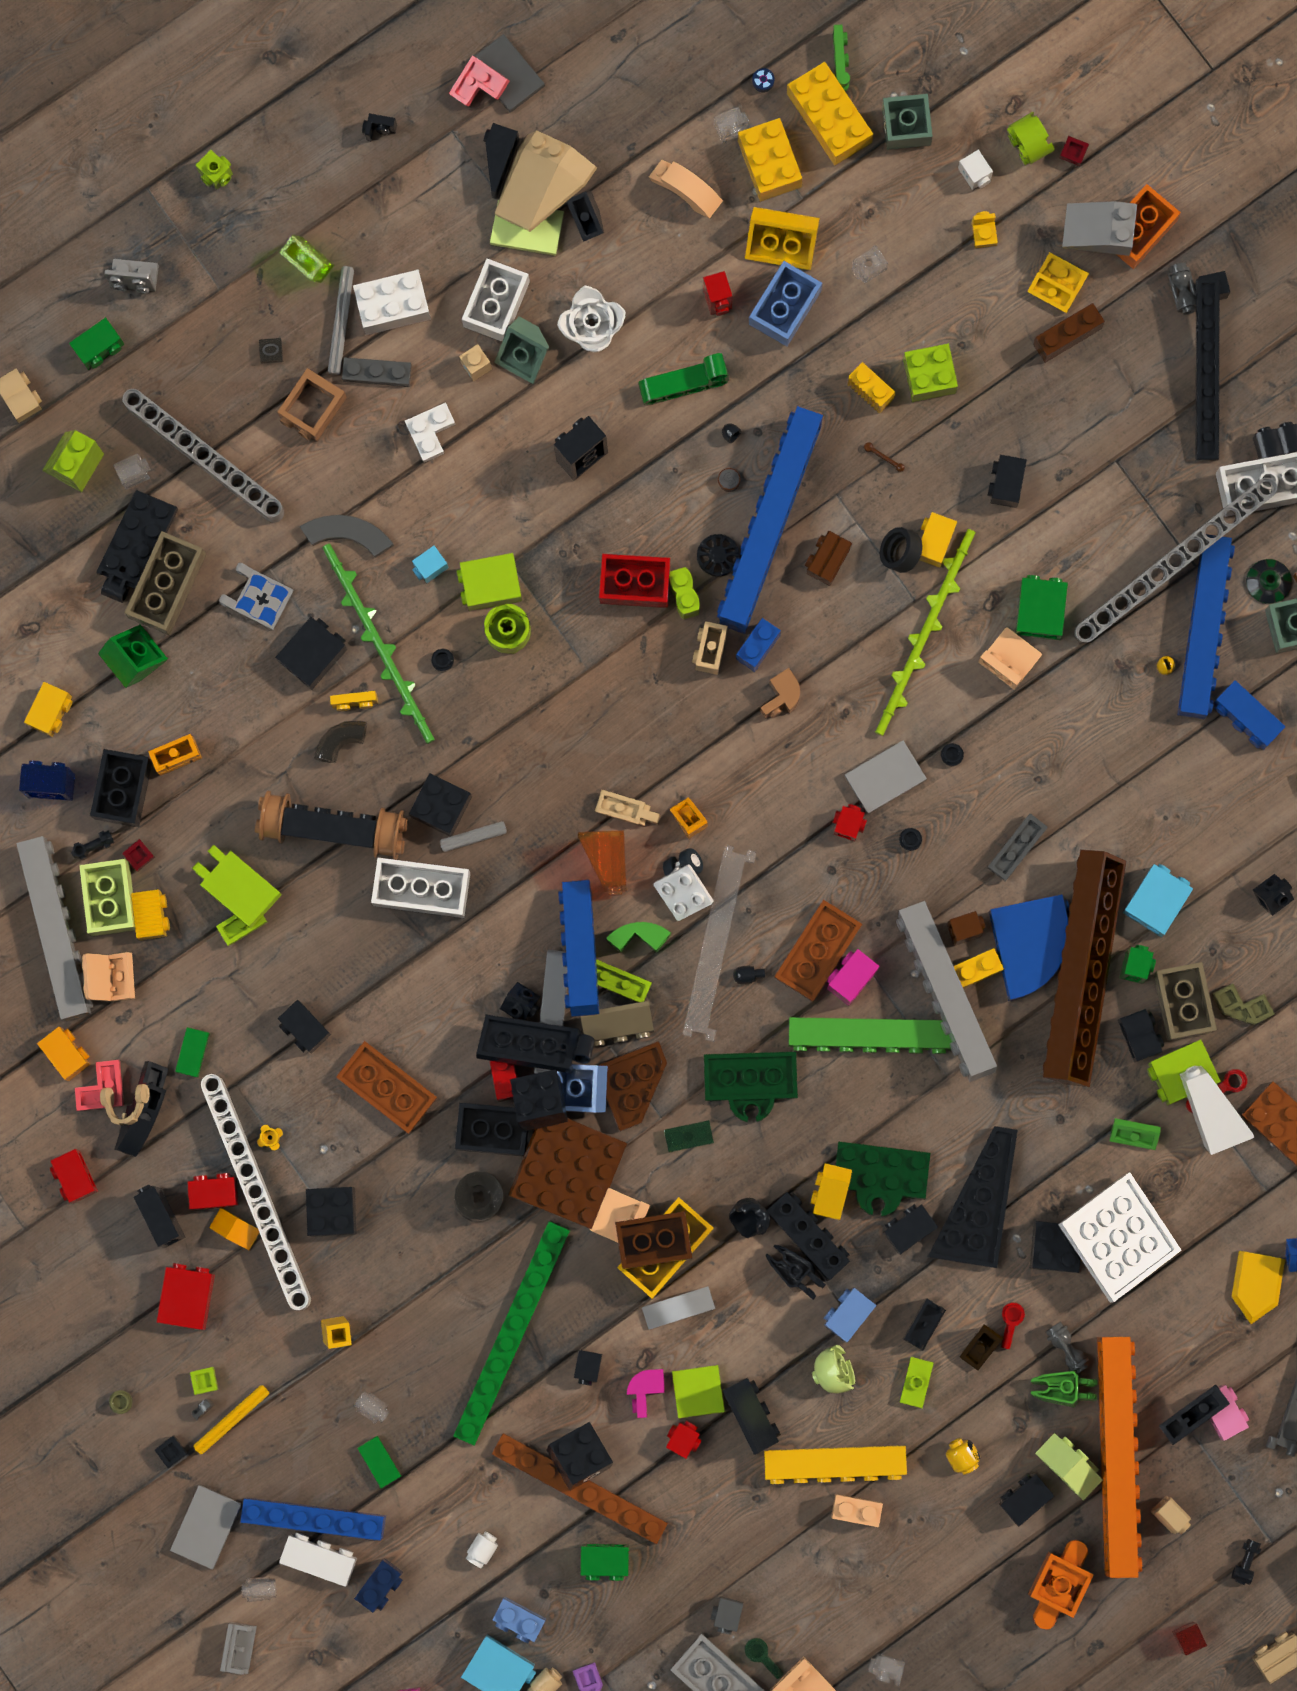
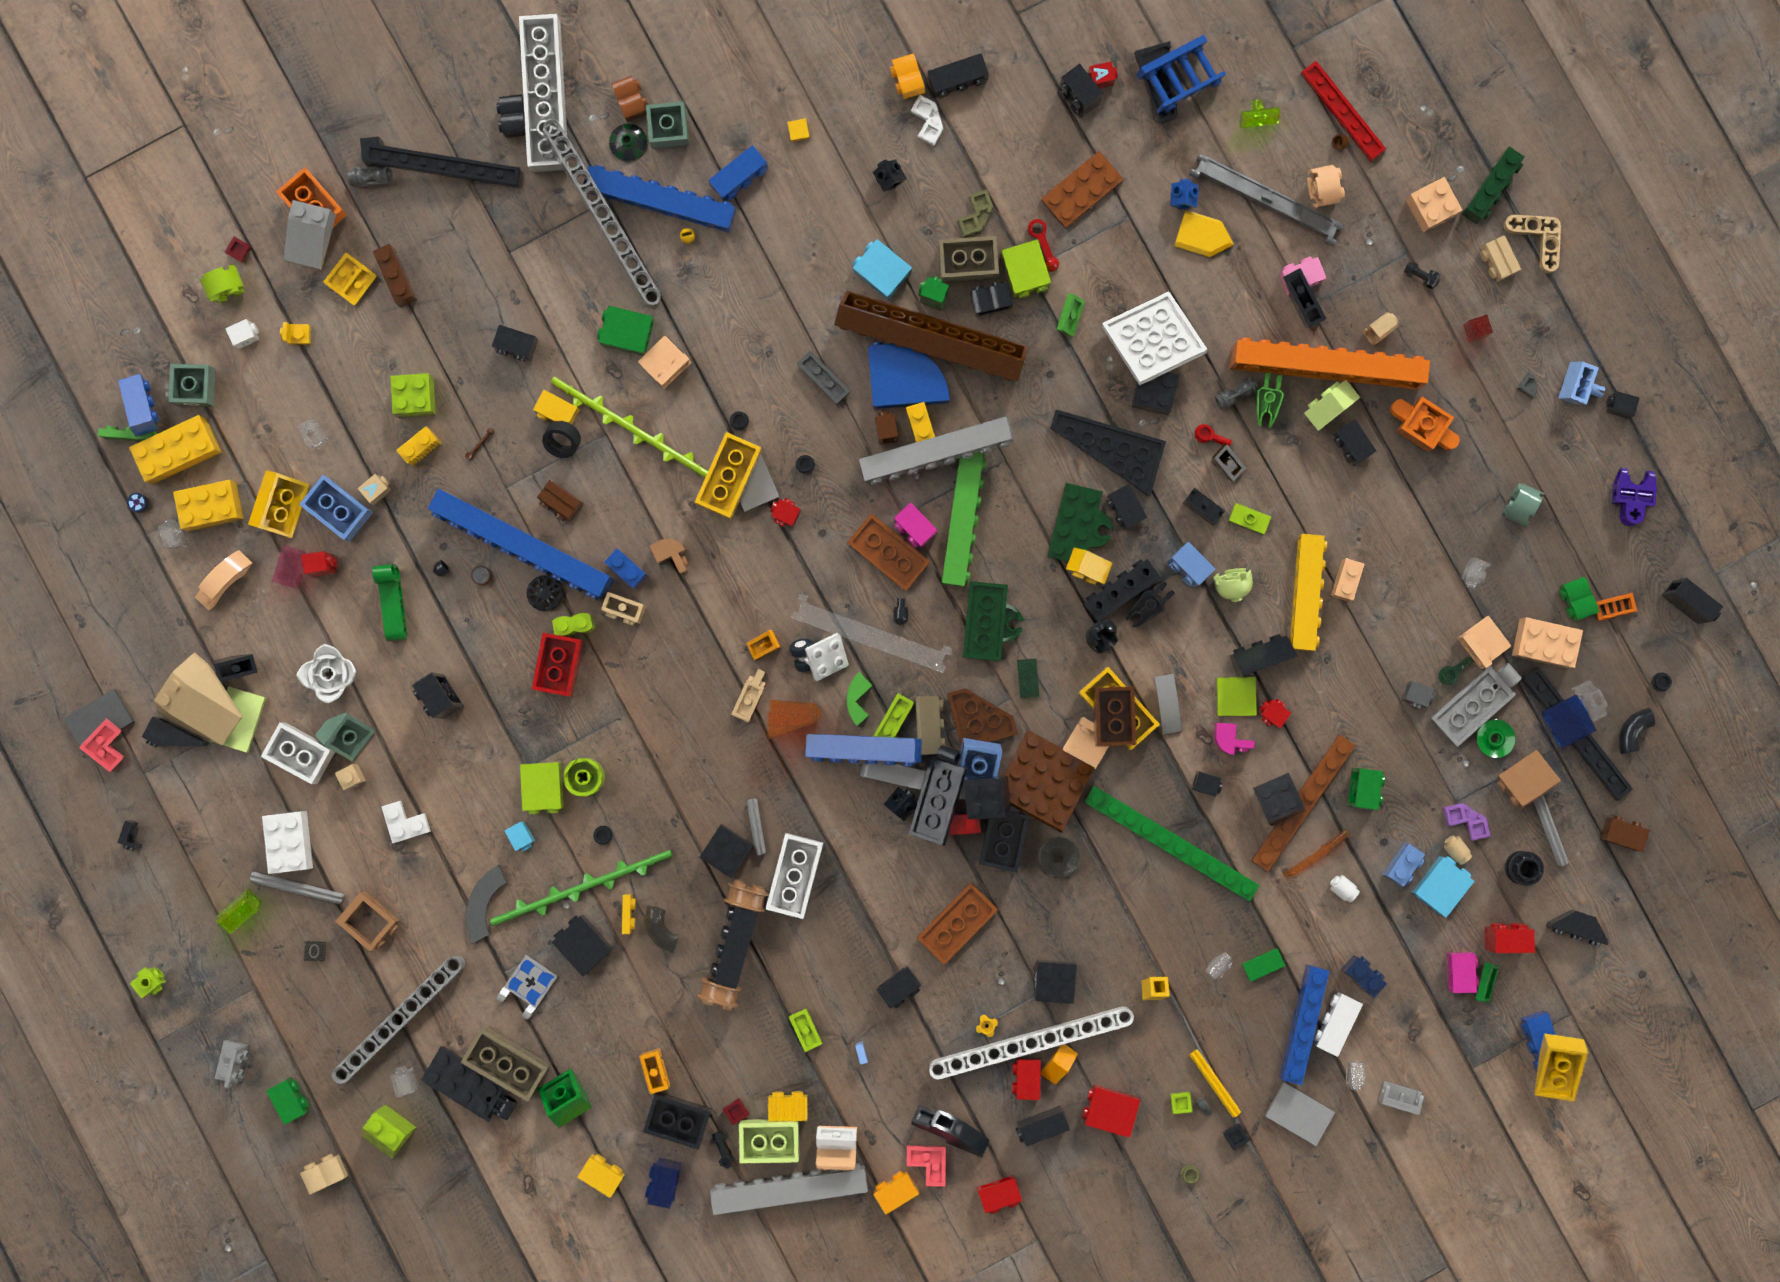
camera: 85 degrees left, 5 degrees up
tan piece [100,1084,149,1126] -> none
green tile [175,1027,210,1078] -> none
lime tile [192,845,282,929] -> none
dark grey plate [342,357,412,387] -> none
yellow head [945,1438,981,1475] -> none
white slope [1180,1066,1254,1155] -> none
none -> brick [118,374,159,437]
none -> clear pink bracket [271,545,306,588]
none -> tan brick [357,474,392,505]
none -> yellow brick [695,432,762,520]
none -> white panel [816,1127,856,1150]
none -> light blue tile [855,1041,868,1064]
none -> clear orange sword [1283,829,1350,876]

